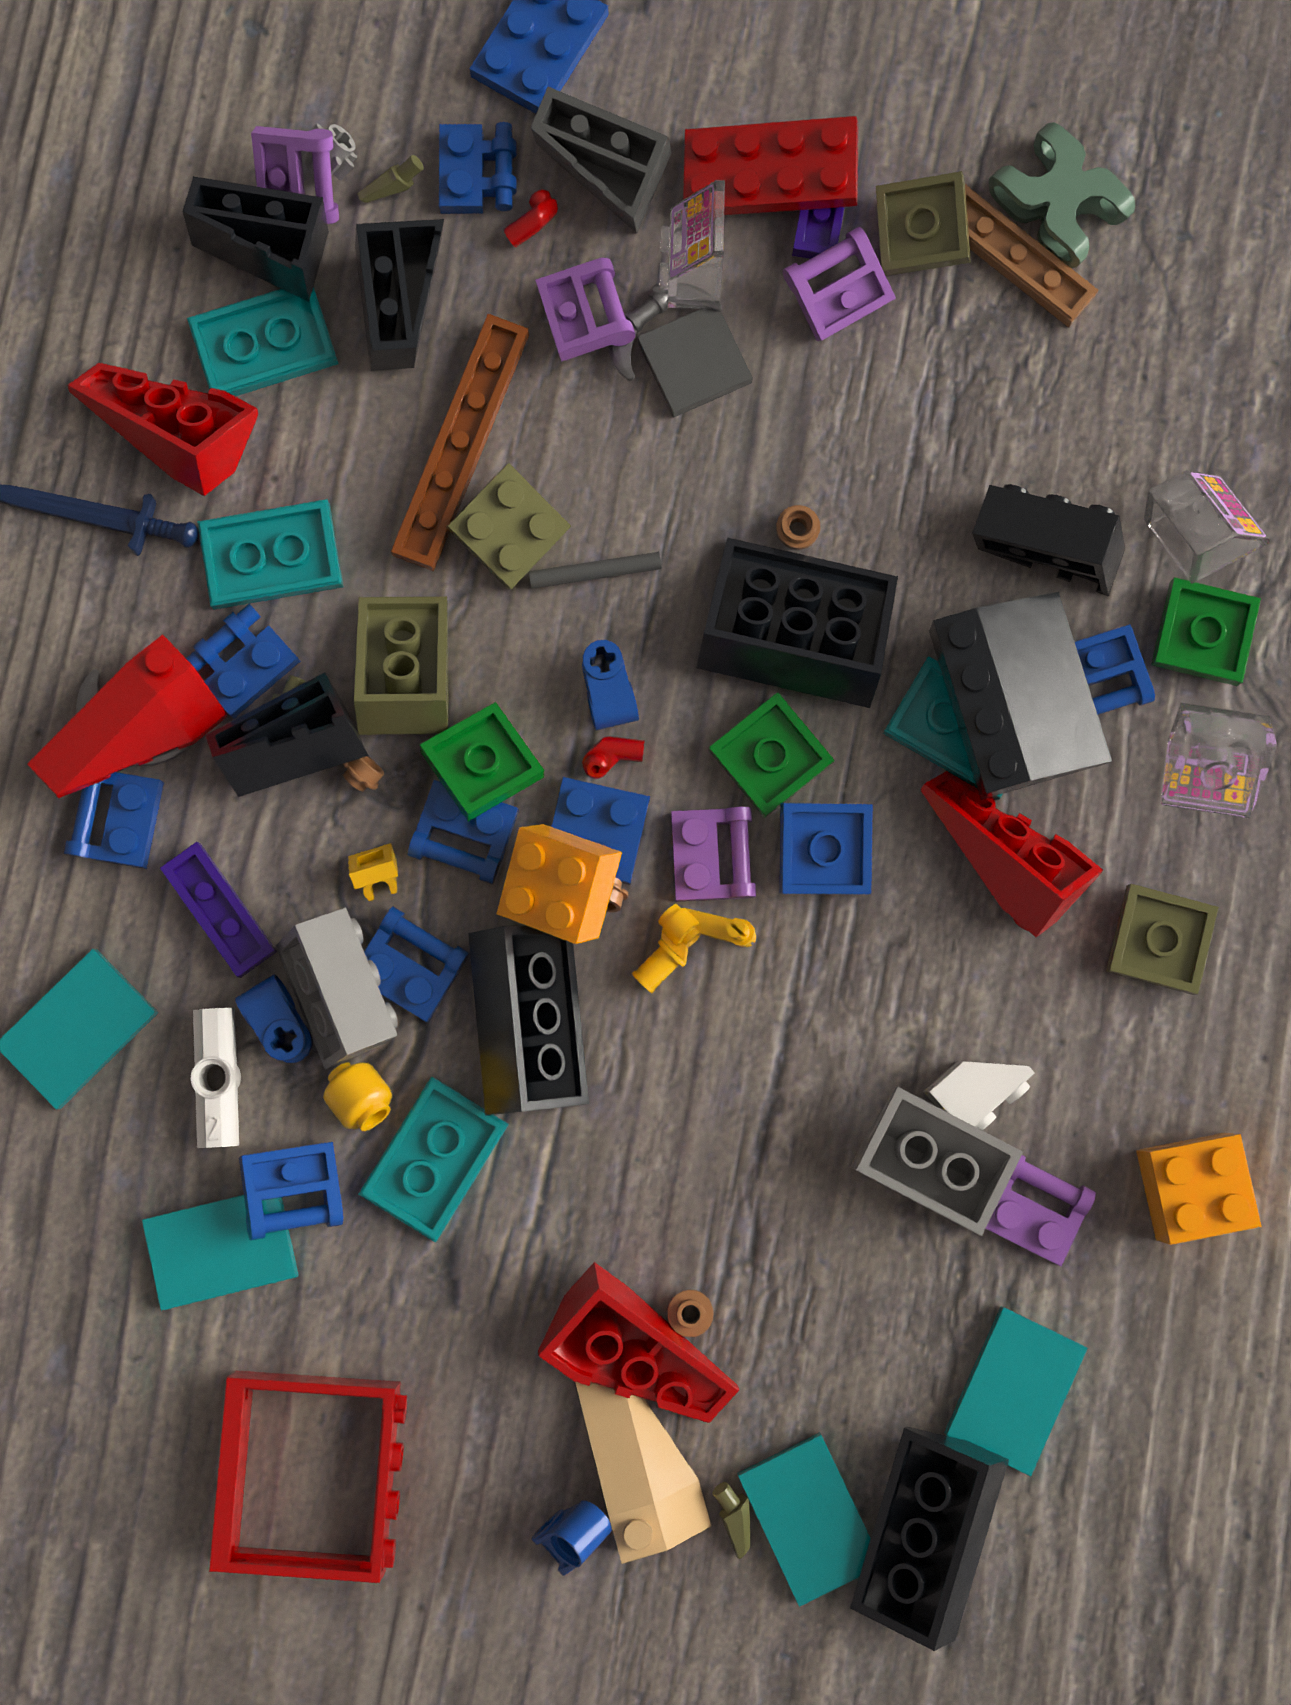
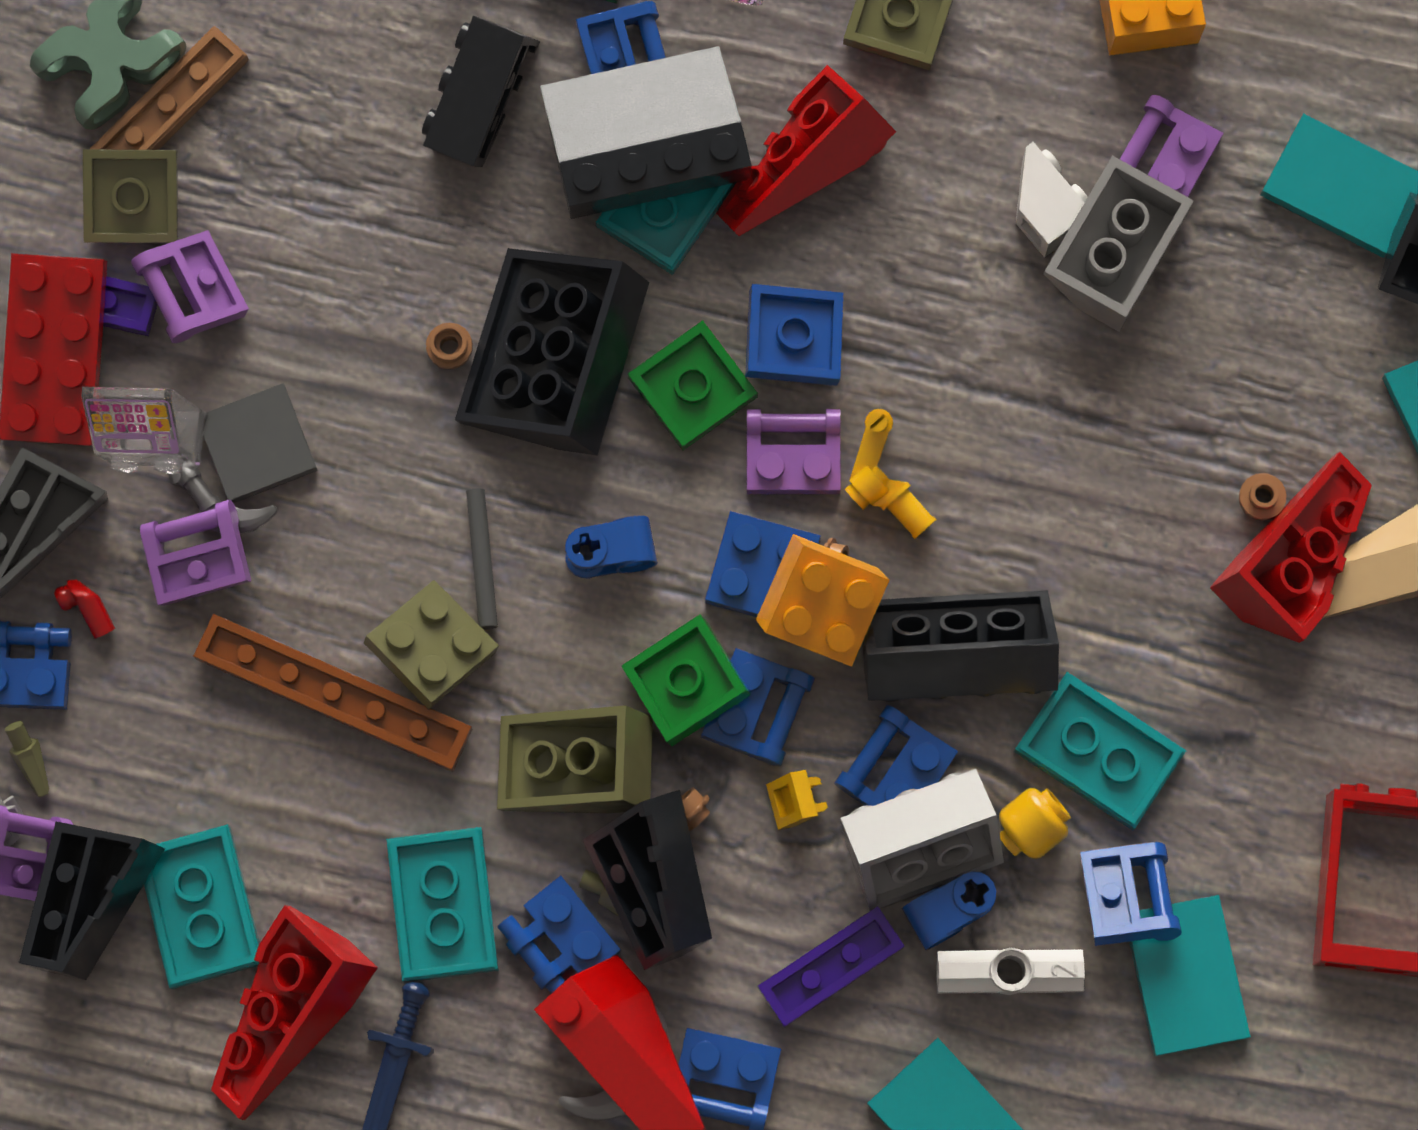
camera: 85 degrees left, 5 degrees down
black wedge [355,219,444,371] -> none
red arm [582,736,645,779] -> none

